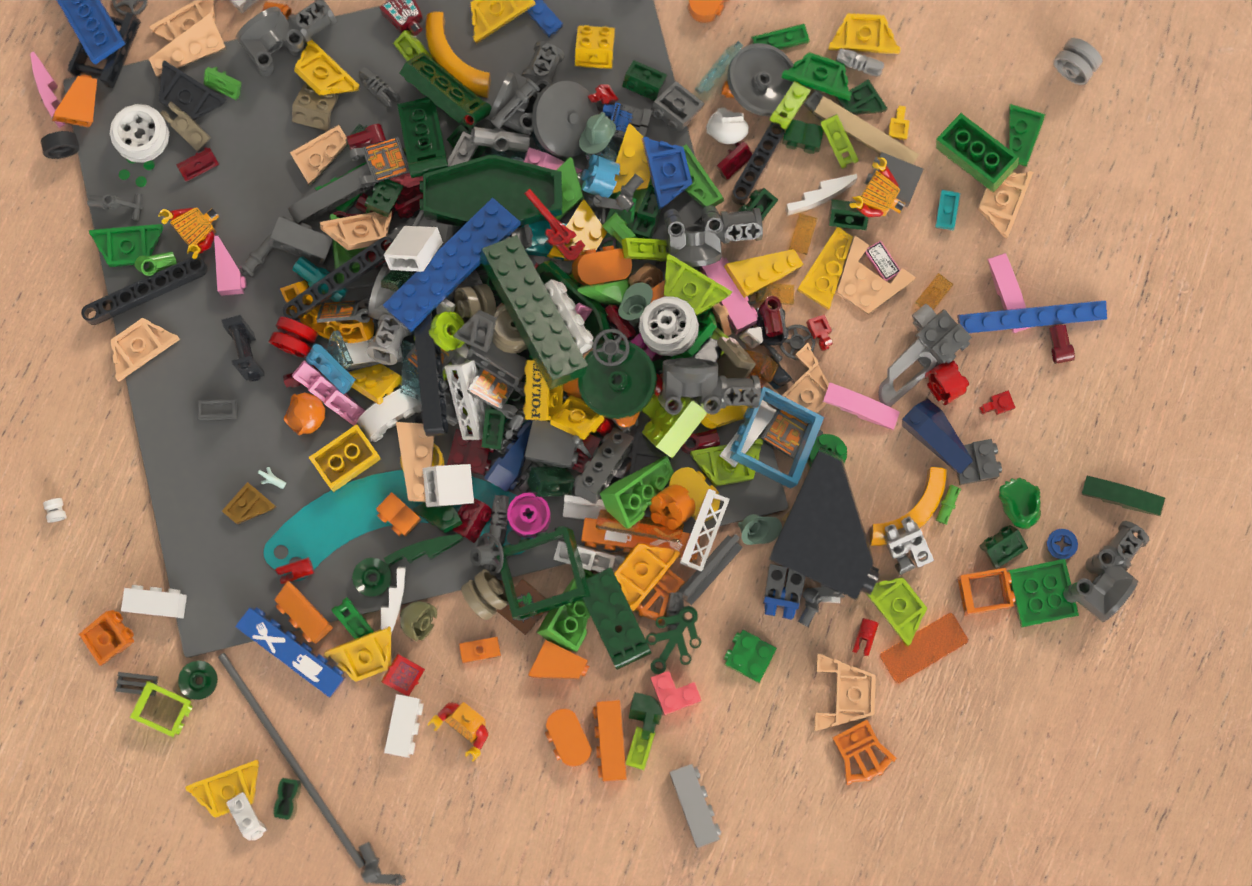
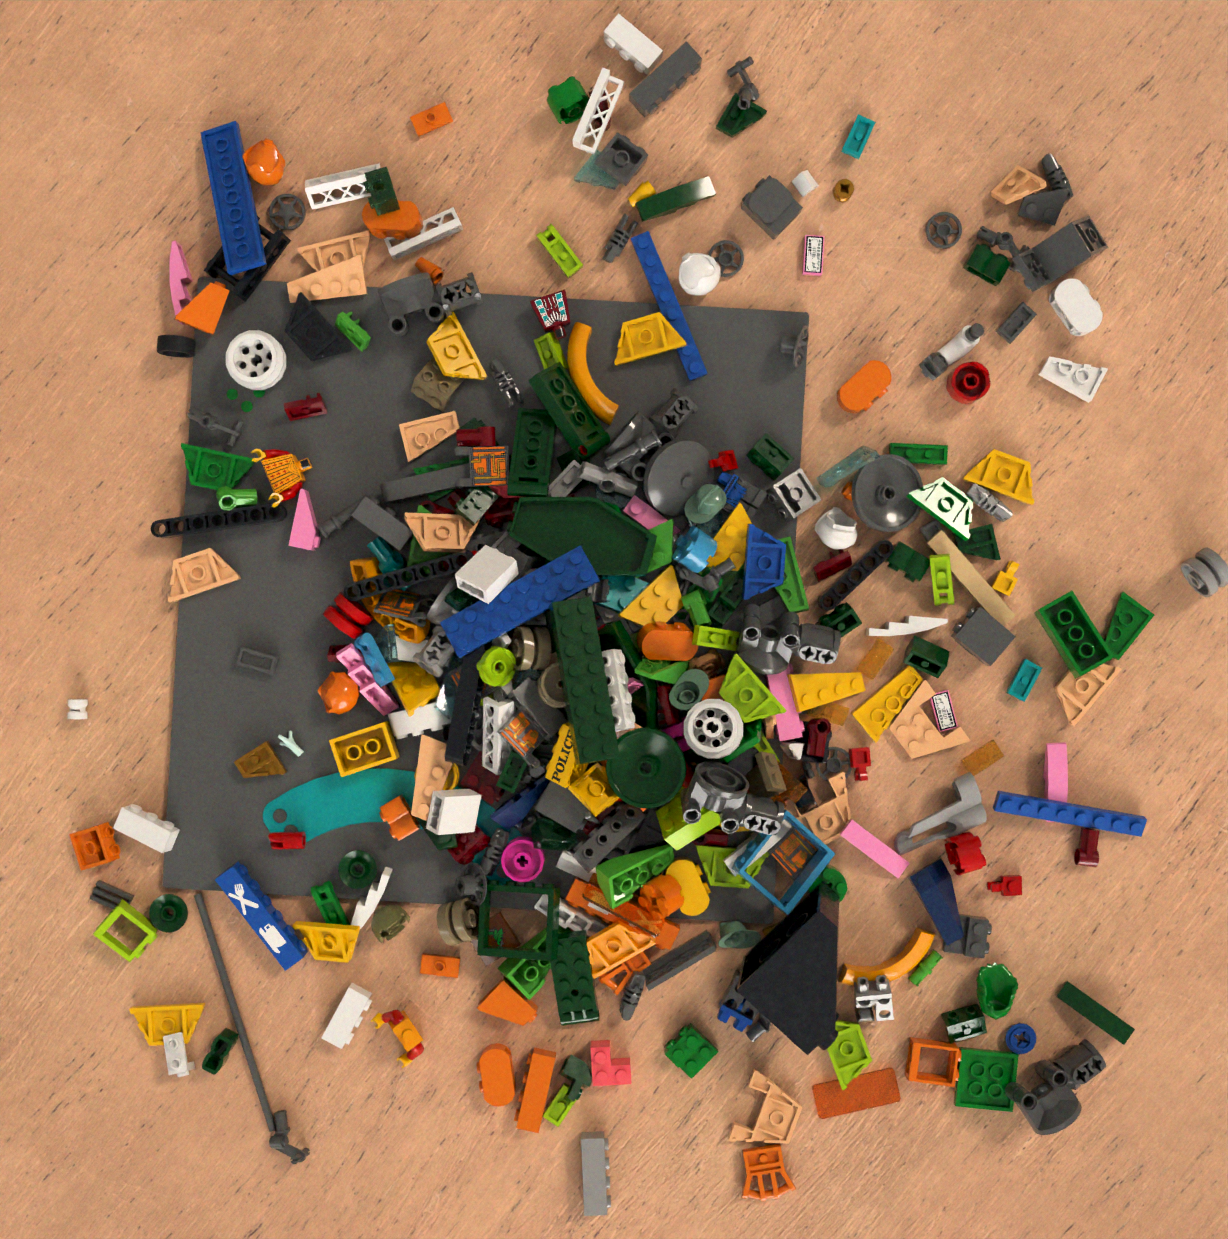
camera: 15 degrees right, 10 degrees up
dark tan hinge [160,102,211,151] -> none
black fence [222,315,265,382] -> none
orange slope [274,581,333,644] -> none
red piece [381,654,425,697] -> none
dark green slope [383,534,463,567] -> none
dark grey wing [453,310,497,352] -> none
red piece [524,189,586,261] -> none
yellow bracket [575,25,615,69] -> none
dark grey wheel [593,329,629,366] -> none
dark green plant [646,606,702,675] -> none
white fence [680,489,730,572] -> none
lime plate [769,81,811,130] -> none
torso [849,157,905,217] -> none
red hinge [852,618,879,657] -> none
dark grey plate [915,309,972,364] -> none

